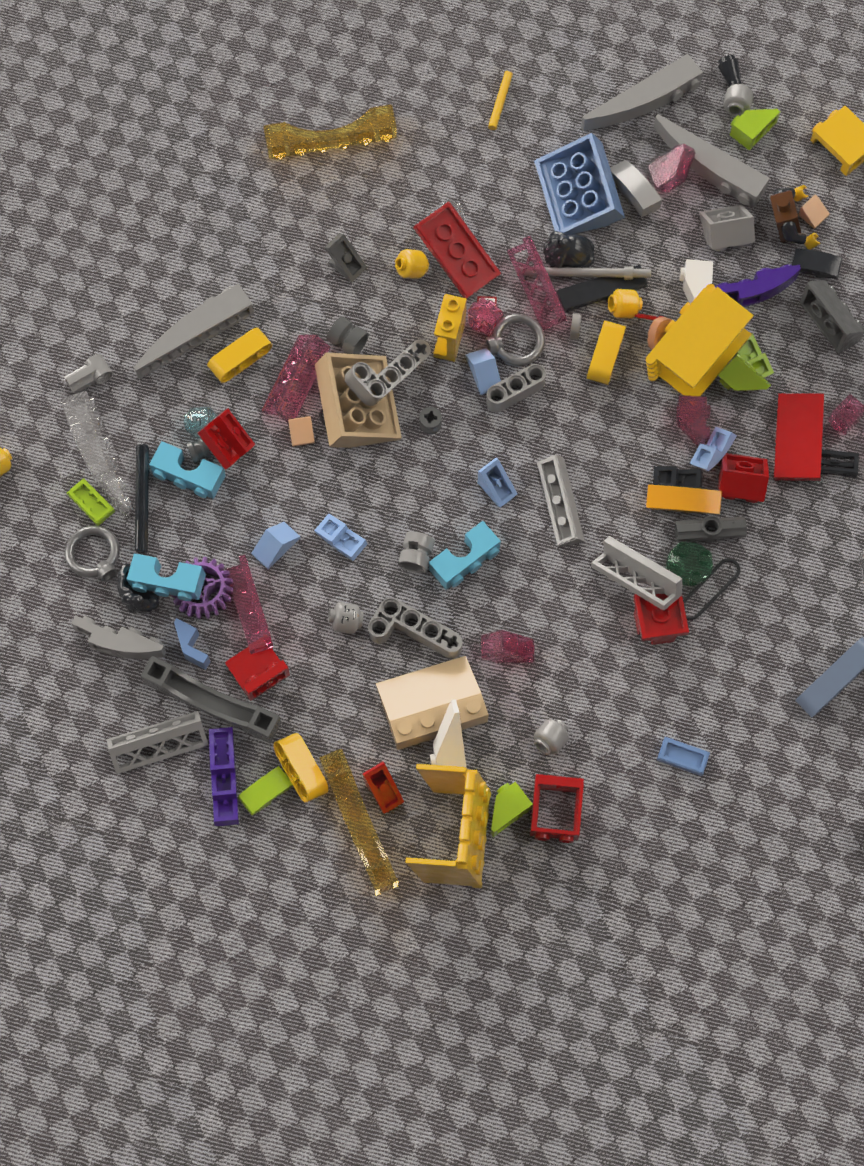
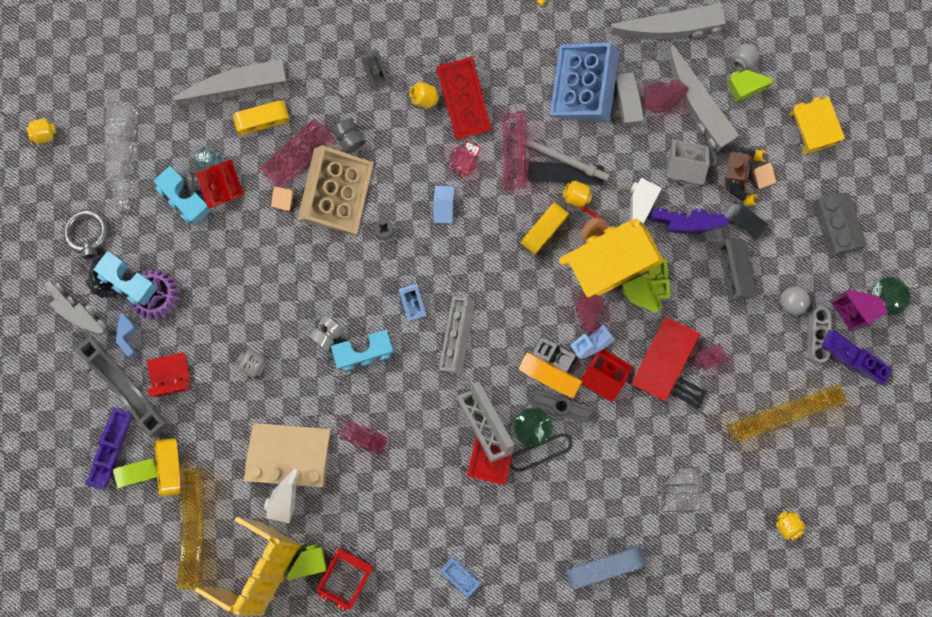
camera: 25 degrees right, 10 degrees up
light grey piece [64,354,113,395] -> none
lime plate [67,478,115,526] -> none
light grey fence [106,711,209,774] -> none
black axle [135,444,149,553] -> none
clear pink fence [225,555,273,654] -> none
light blue slope [251,522,301,569] -> none
light blue slope [314,514,367,561] -> none
light grey beam [344,339,431,406] -> none
red slope [362,762,405,814] -> none
light grey beam [368,598,463,659] -> none
yellow panel [433,294,467,362] -> none
flat silver piece [486,314,545,366] -> none
light grey beam [486,364,546,413] -> none
light grey head [534,719,569,755] -> none
black hair [543,231,595,268] -> none
light grey tile [569,313,582,340] -> none
black cone [718,55,742,87] -> none

